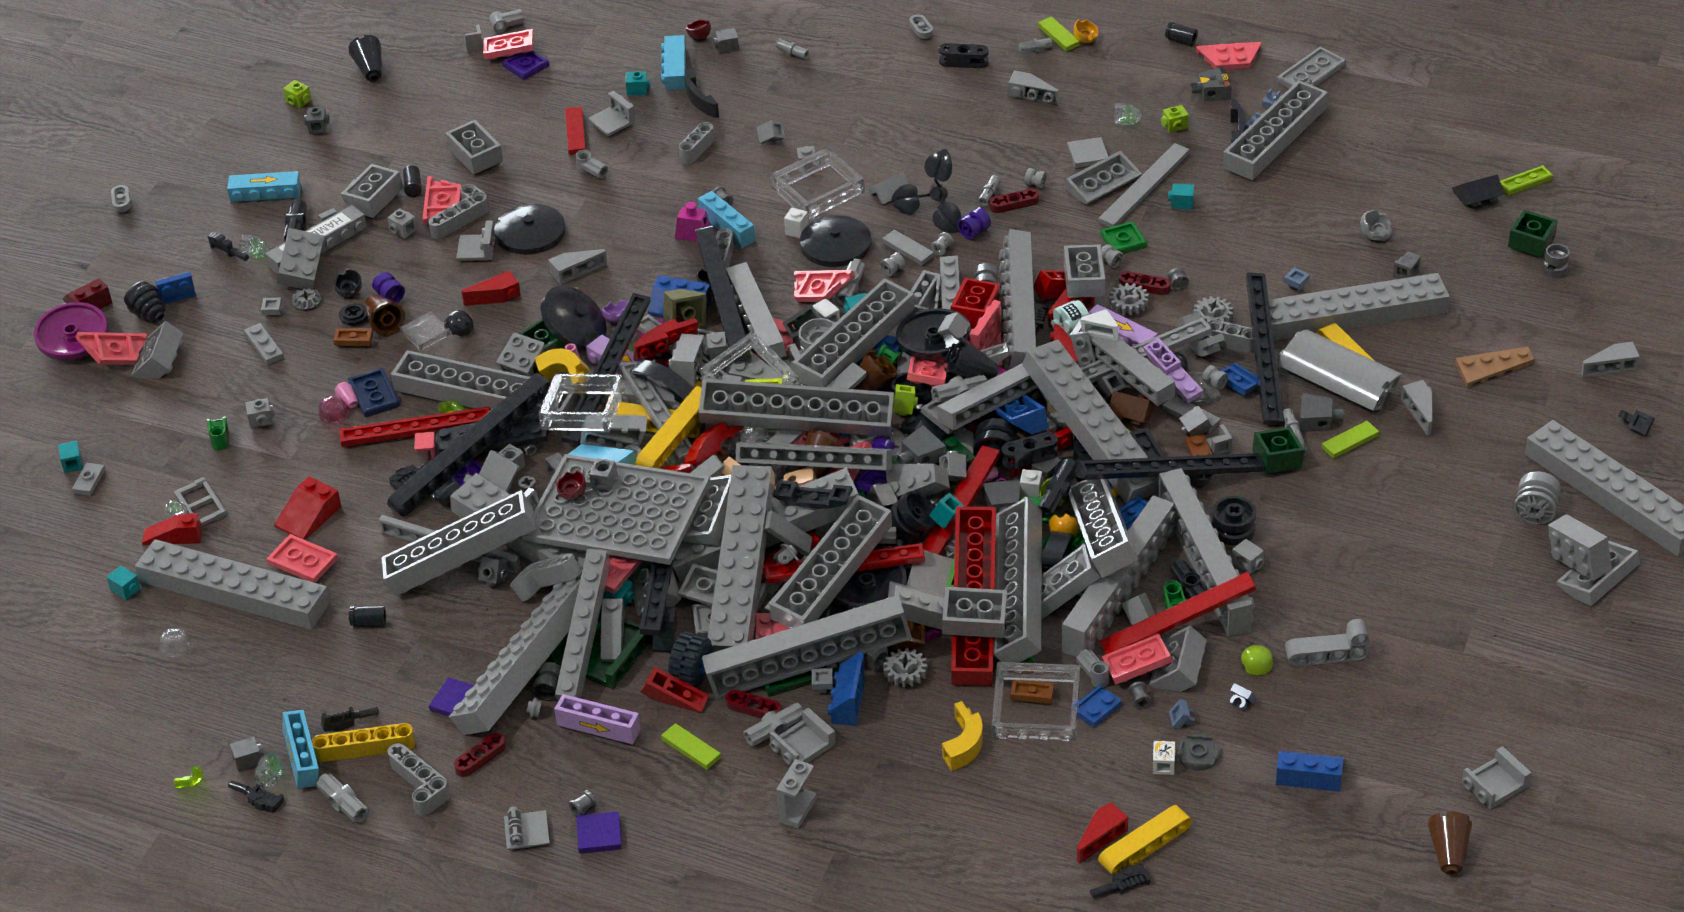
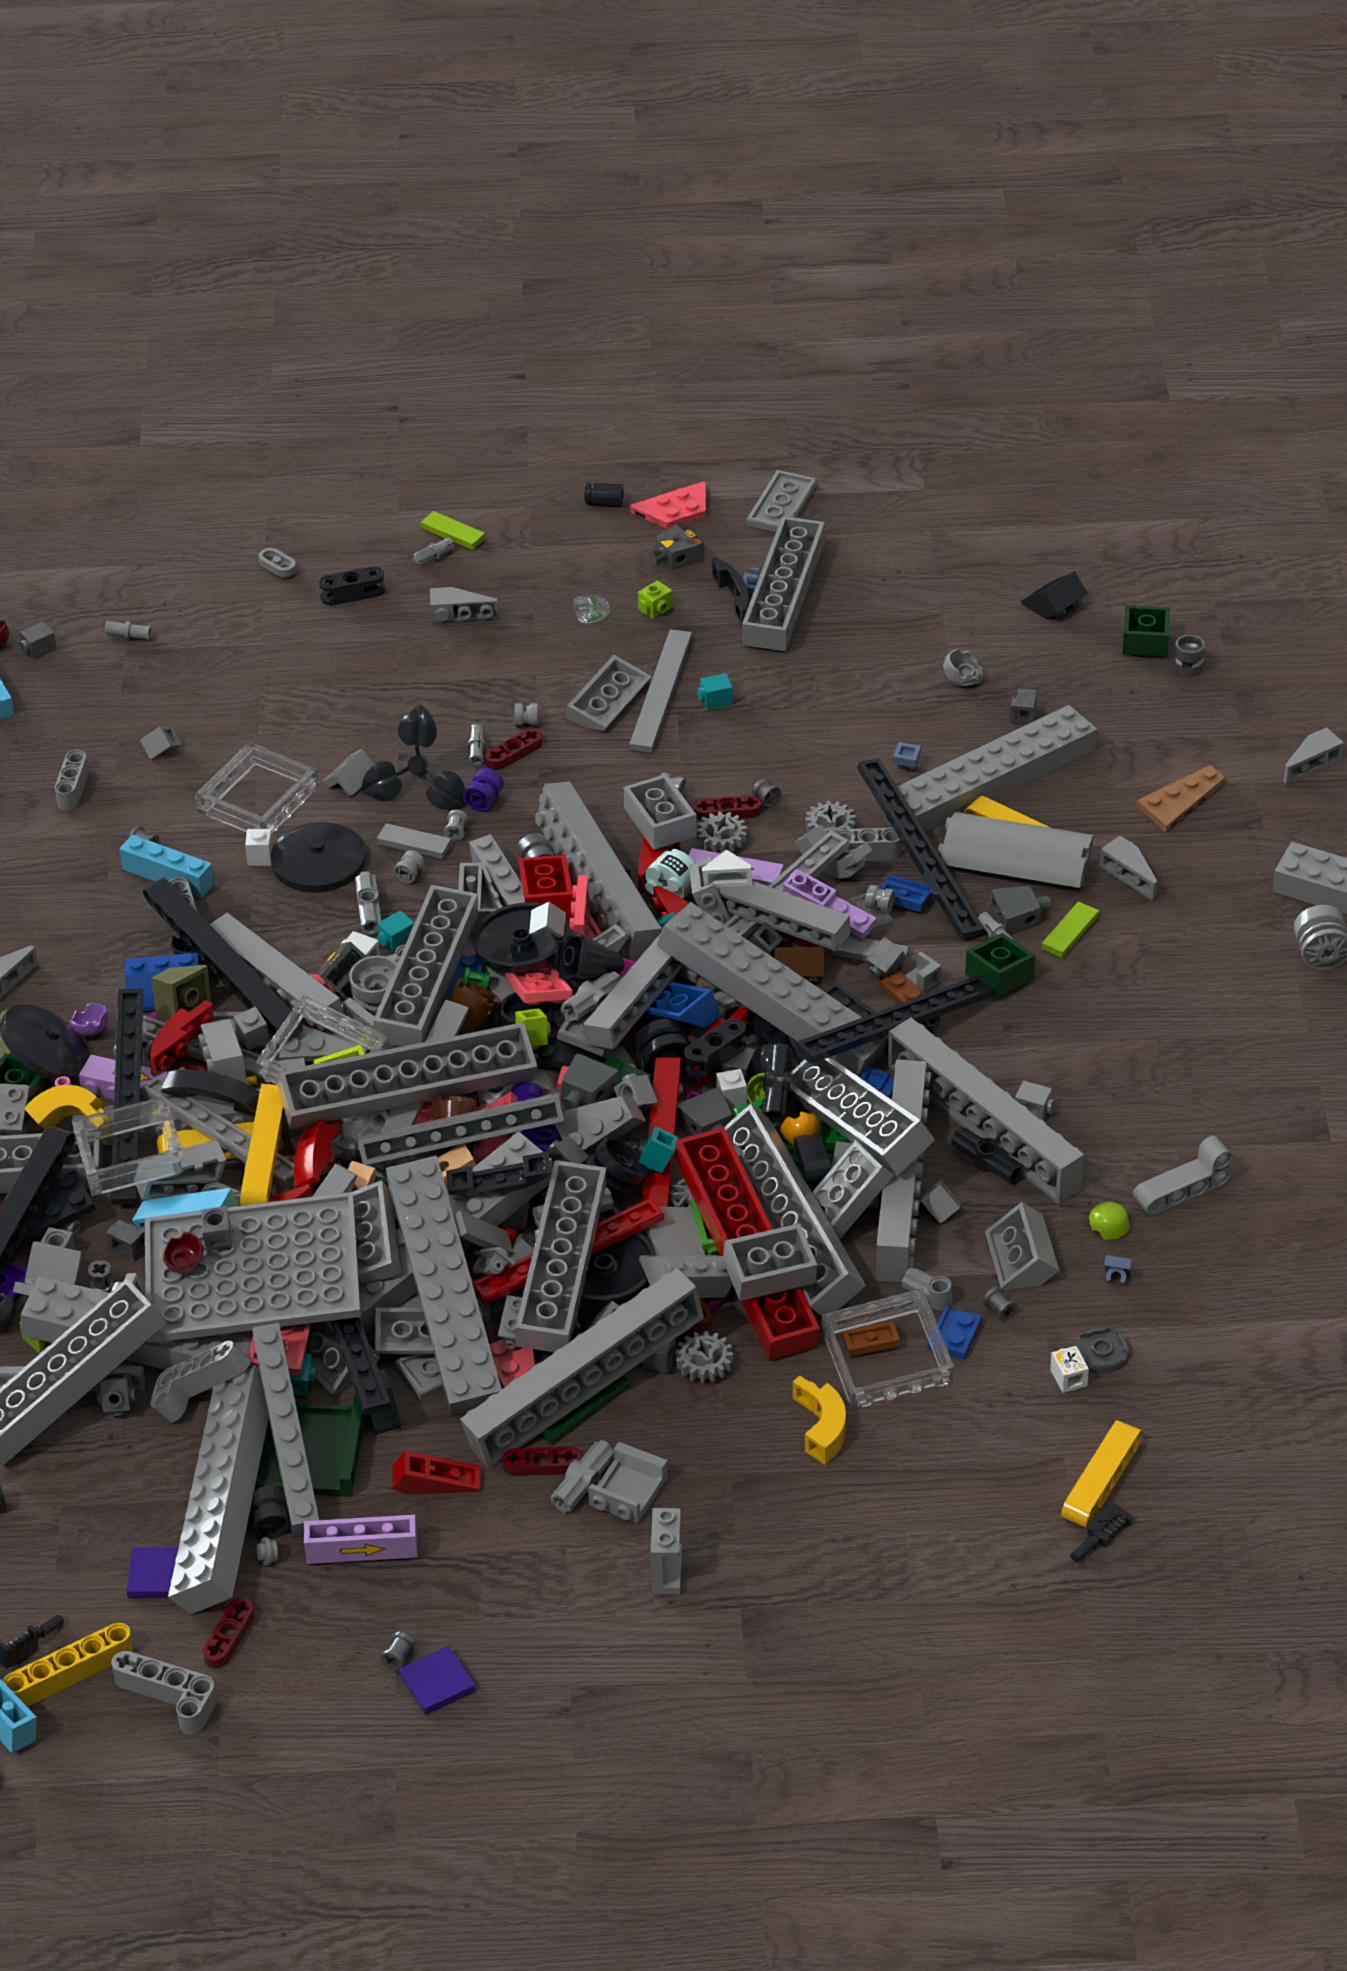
camera: 25 degrees left, 0 degrees up
light grey piece [316,773,369,823] -> none
light grey hinge [504,806,550,850] -> none
light grey slope [601,599,625,662] -> none
lime tile [661,723,721,770] -> none
black wheel [668,632,713,688] -> none
dark pink torso [675,202,711,242] -> none
black slope [685,68,719,118] -> none
coral wing [794,270,855,302] -> none
light grey plate [797,146,816,164] -> none
light grey tile [812,668,833,694] -> none
blue slope [828,652,865,726] -> none
red slope [1033,270,1066,300] -> none
light grey tile [1067,137,1108,168] -> none
light orange hair [1073,19,1098,43] -> none
red slope [1077,802,1128,864] -> none
green tile [1100,221,1147,254] -> none
red tile [1100,571,1257,654] -> none
coral plate [1102,634,1173,685] -> none
green piece [1163,580,1186,610] -> none
sand blue tile [1169,699,1195,729] -> none
black wheel [1212,496,1256,546] -> none
sand blue tile [1262,88,1282,108] -> none
blue slope [1276,750,1343,792] -> none
lime tile [1500,165,1553,196] -> none

